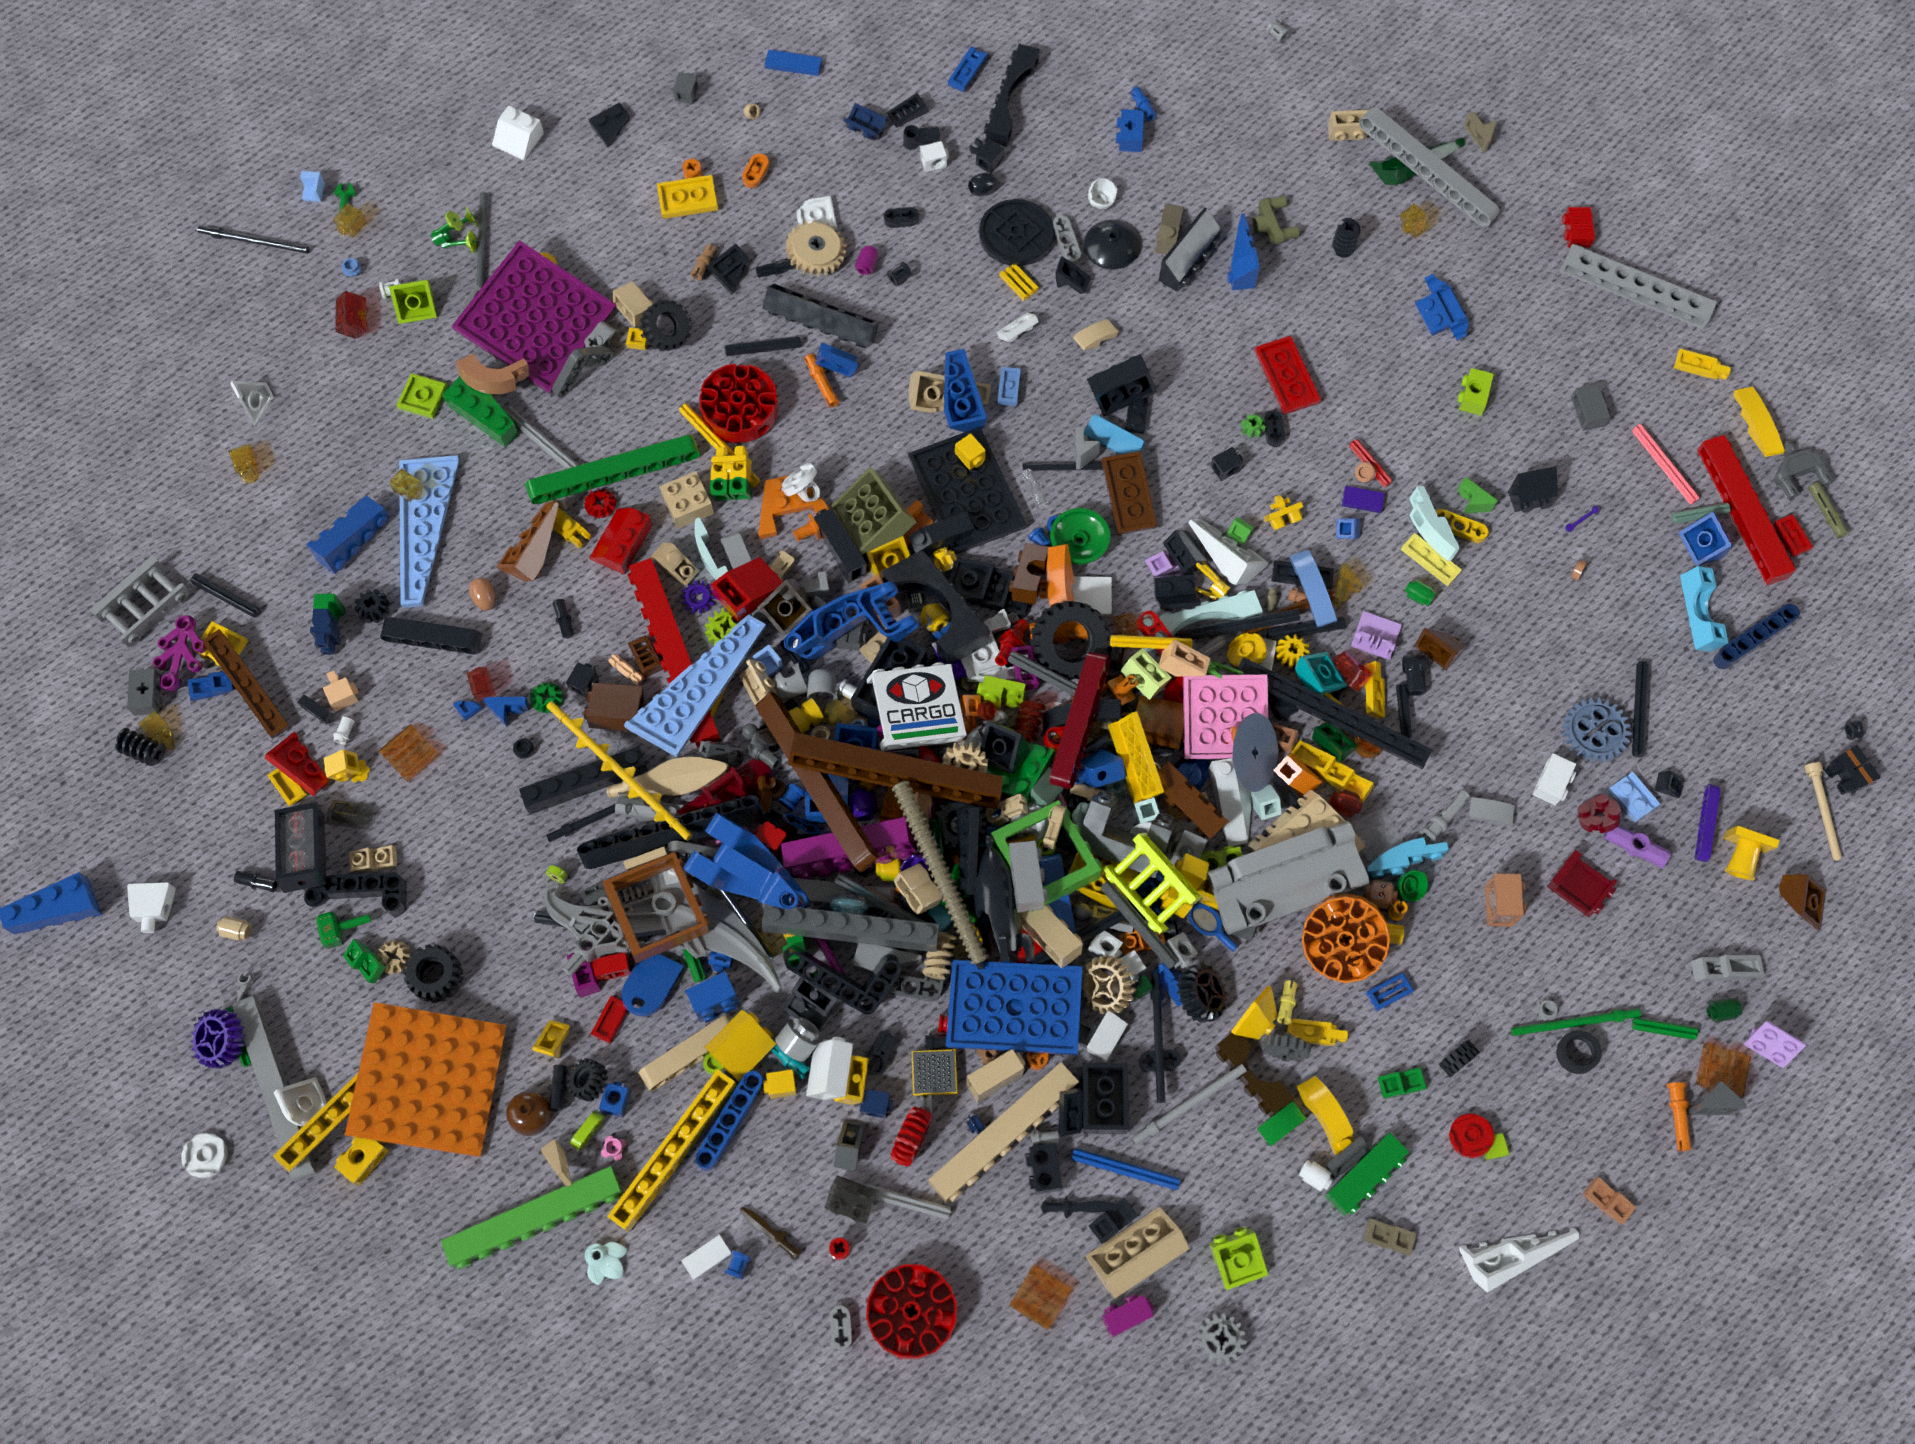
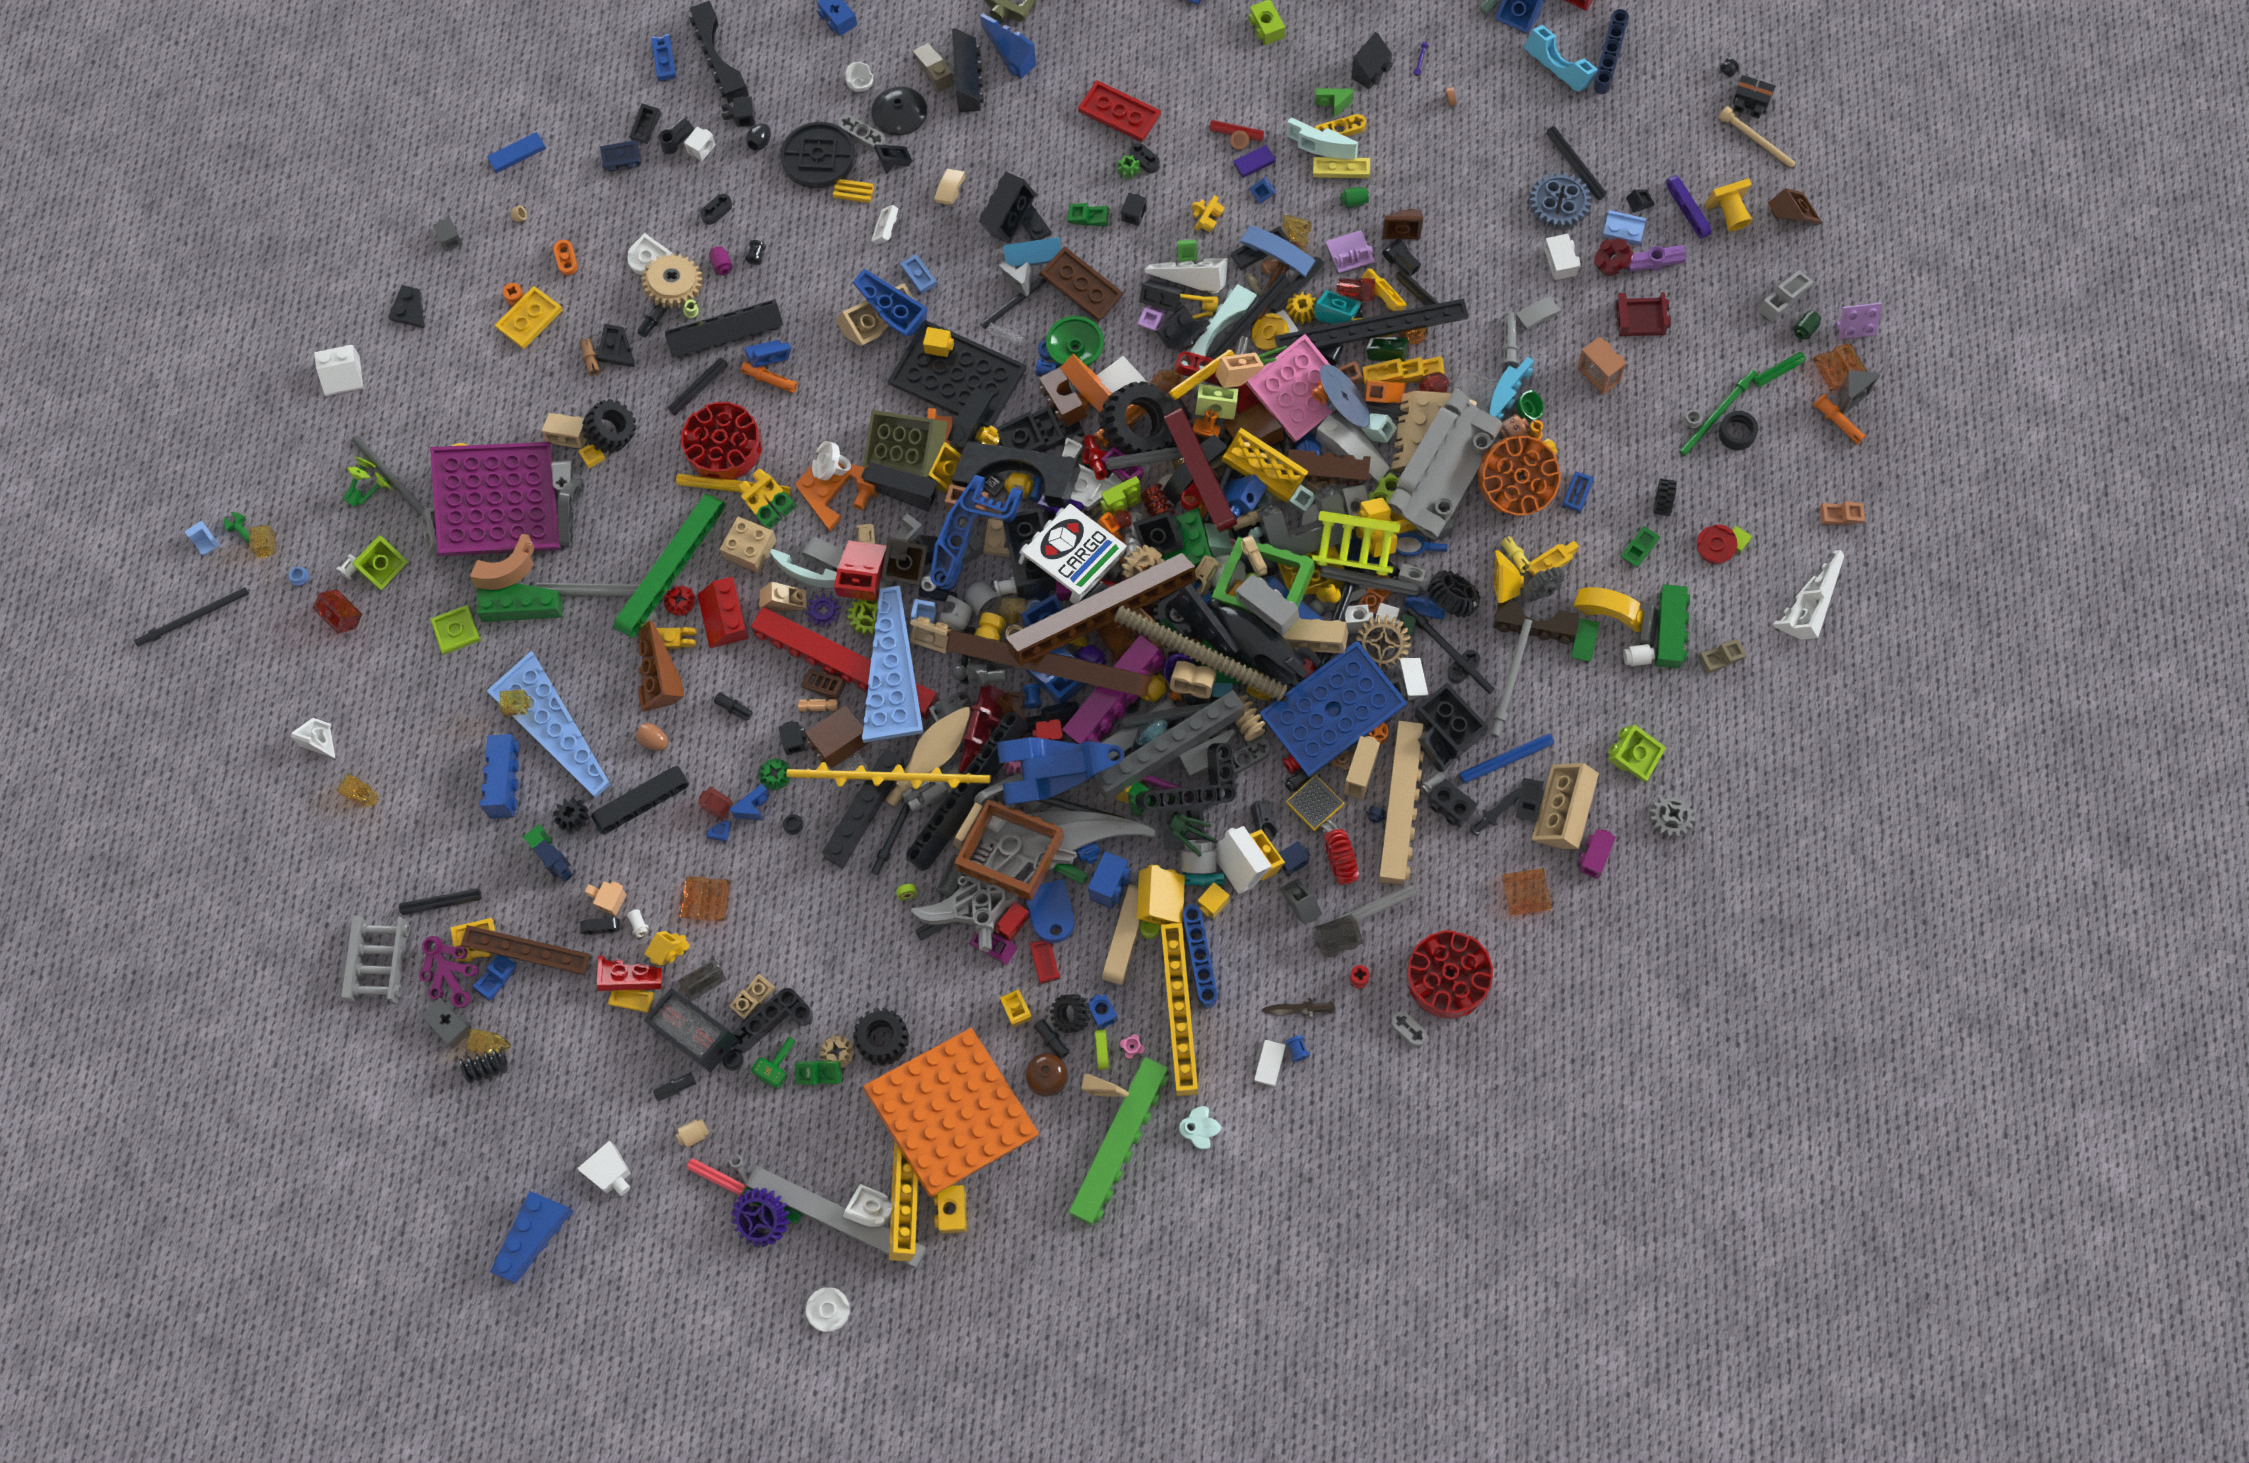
camera: 35 degrees left, 0 degrees up
none -> yellowish green pin [683,299,699,318]
none -> coral axle [687,1158,746,1196]
none -> green slope [1067,203,1109,226]
none -> dark green plant [1169,814,1218,857]
none -> yellow arm [1316,584,1341,603]

